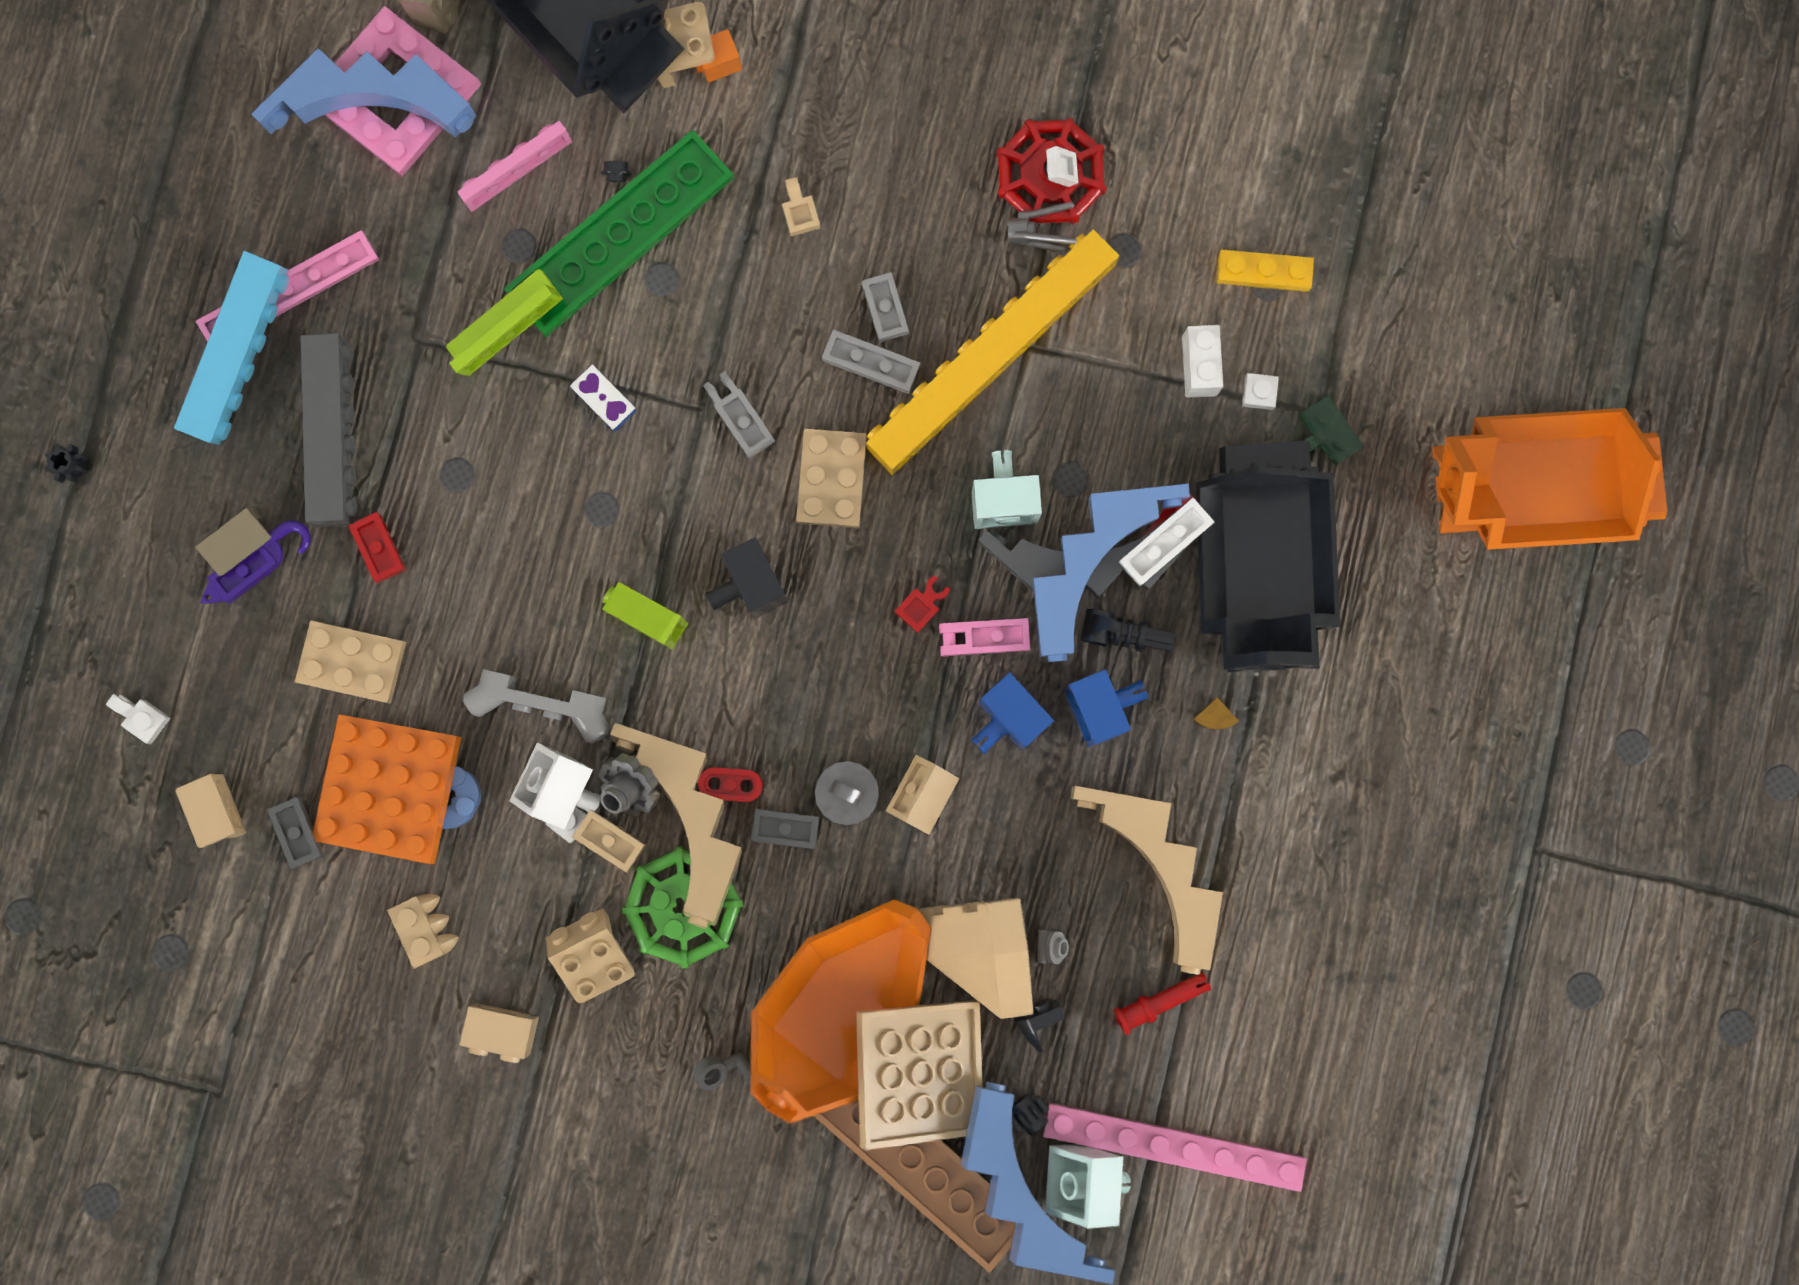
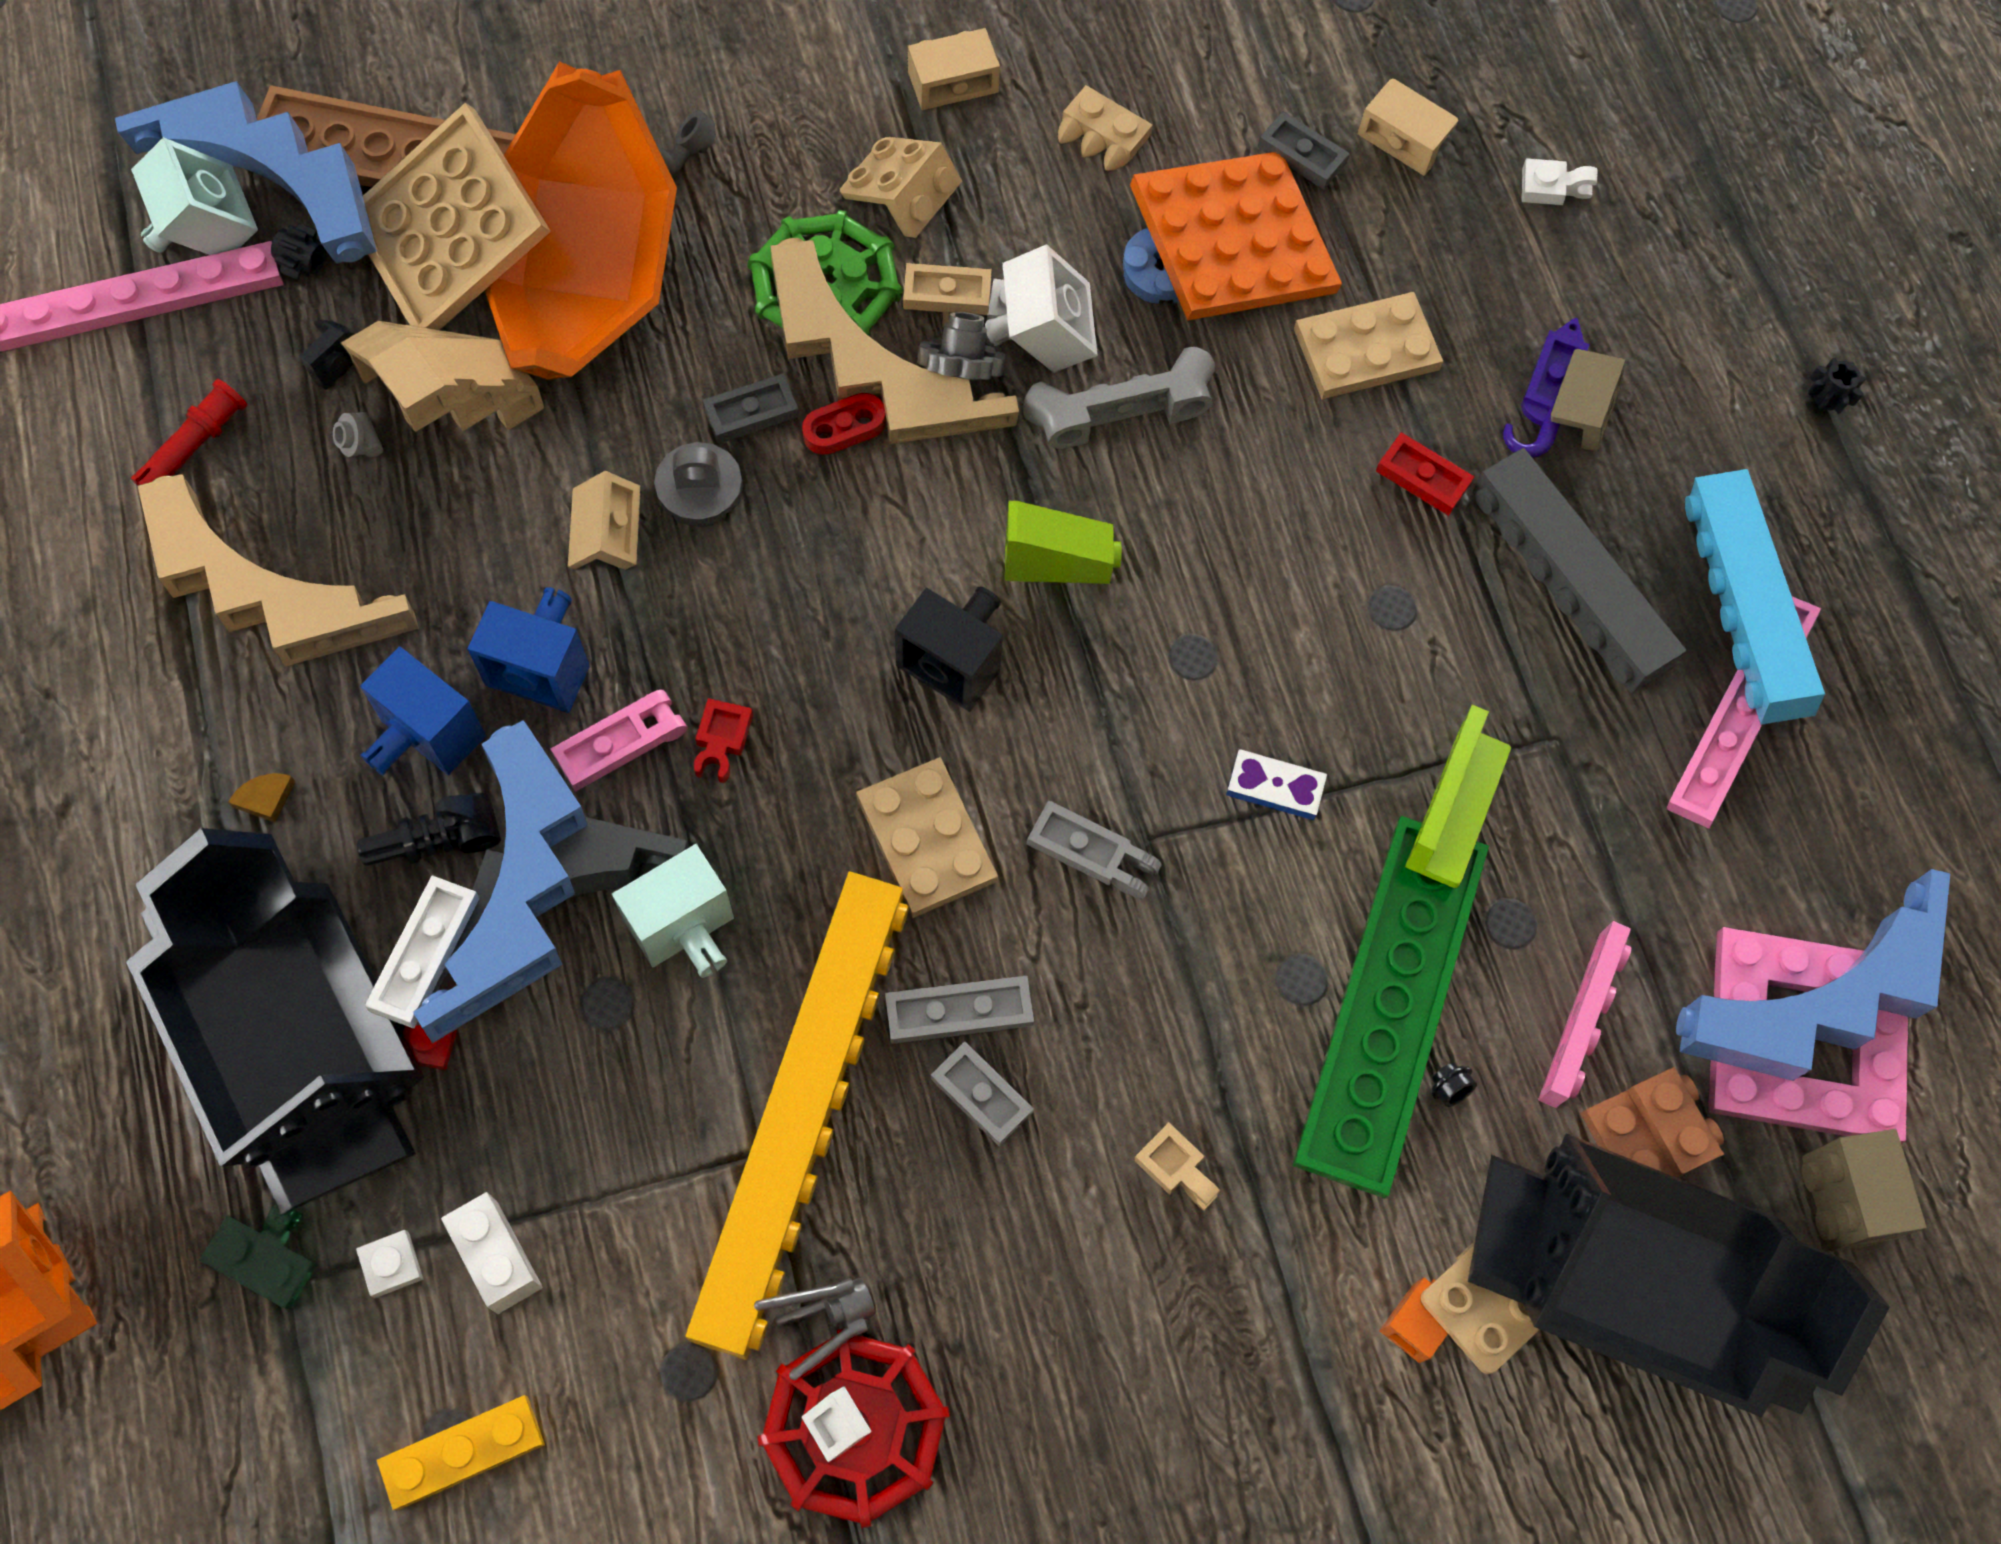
camera: 145 degrees right, 15 degrees down
none -> nougat plate [1580,1067,1724,1178]

